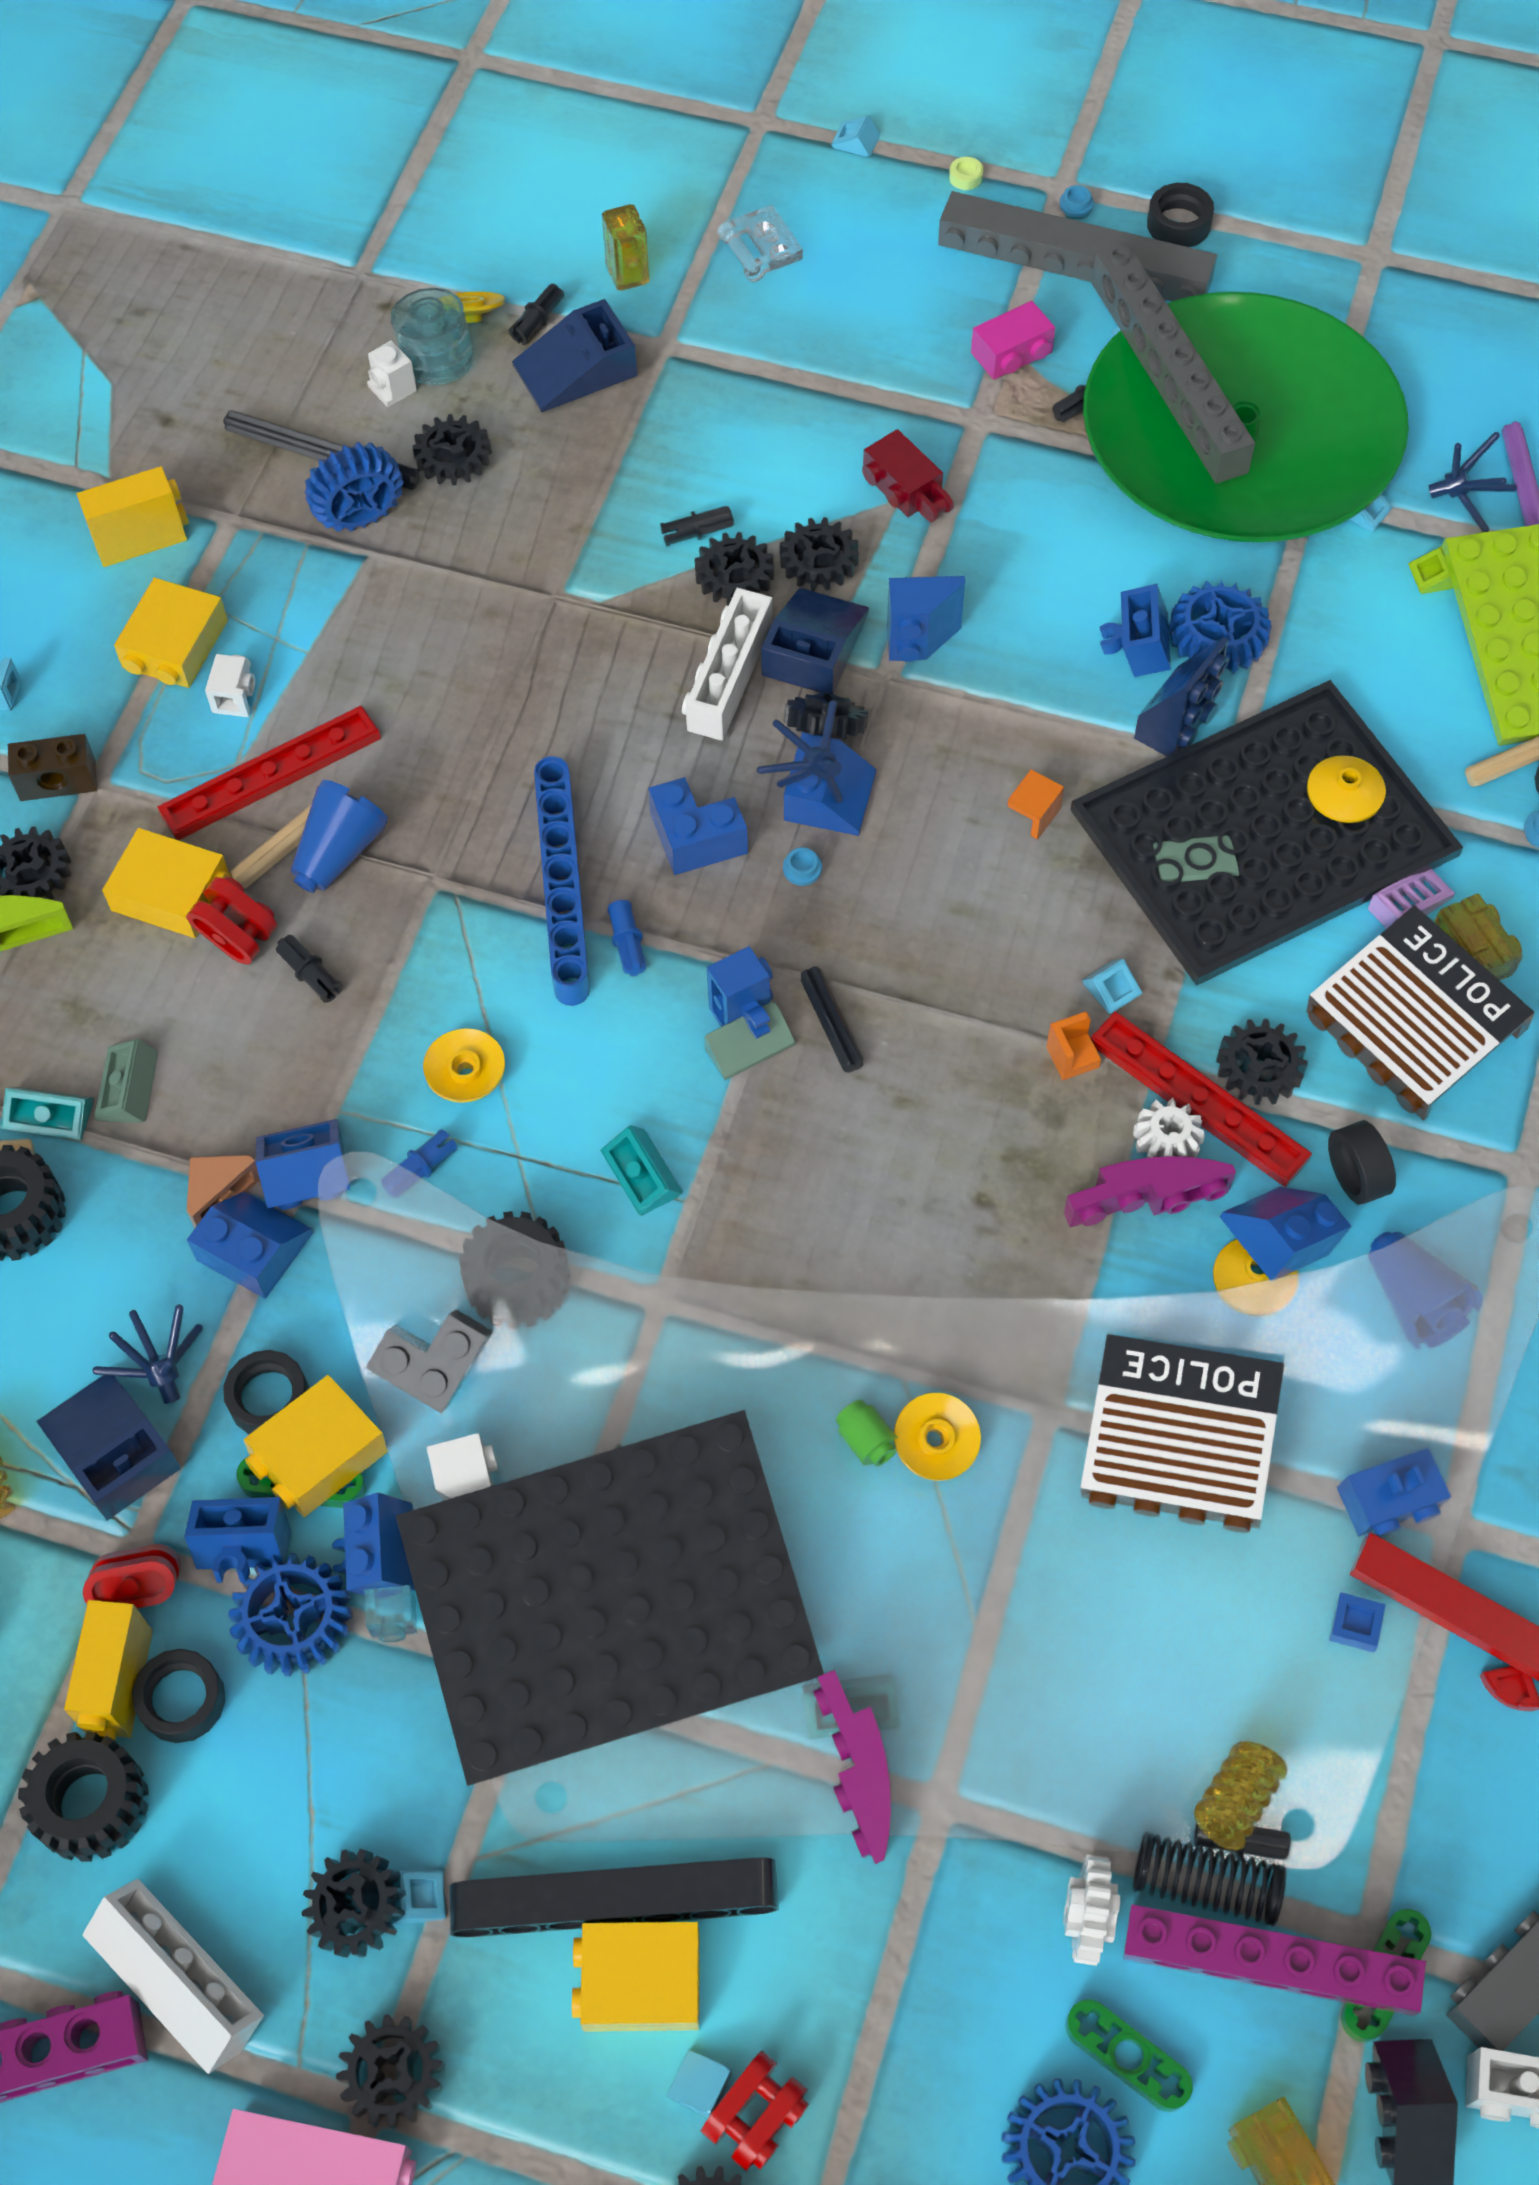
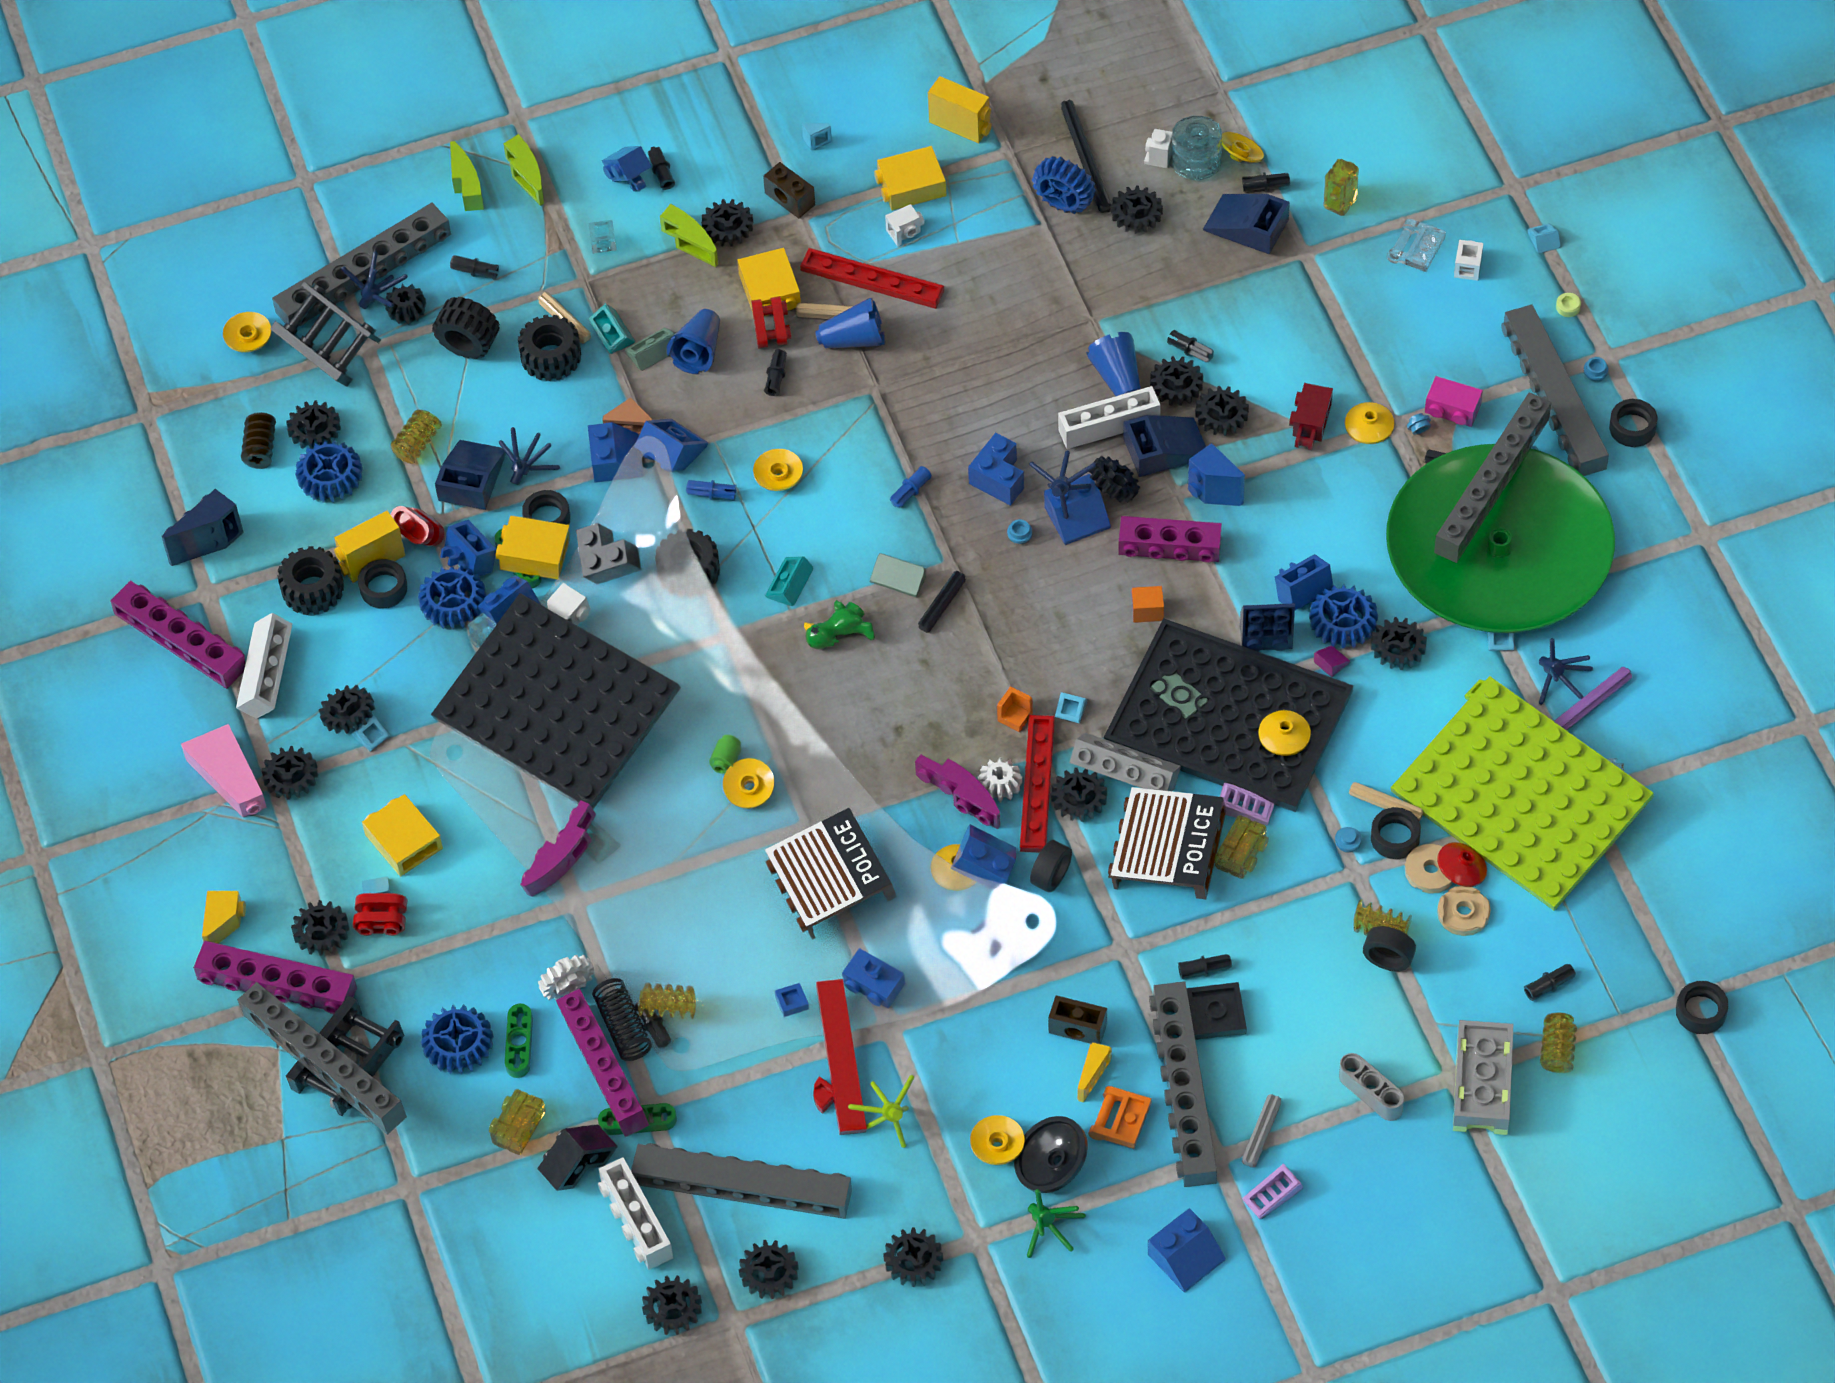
camera: 55 degrees right, 5 degrees down
black beam [449,1857,779,1938] -> none
blue beam [534,756,590,1006] -> none
blue brick [706,946,773,1039] -> none
none -> blue cone [667,309,720,374]
none -> green animal [804,600,875,650]
none -> light grey brick [1070,733,1181,792]
none -> blue cone [1086,332,1141,396]
none -> magenta brick [1118,516,1222,563]
none -> magenta slope [1314,645,1350,677]
none -> yellow dish [1345,402,1394,444]
none -> black gear [1371,617,1427,670]
none -> dark azure plate [1407,413,1431,435]
none -> white brick [1454,240,1483,281]

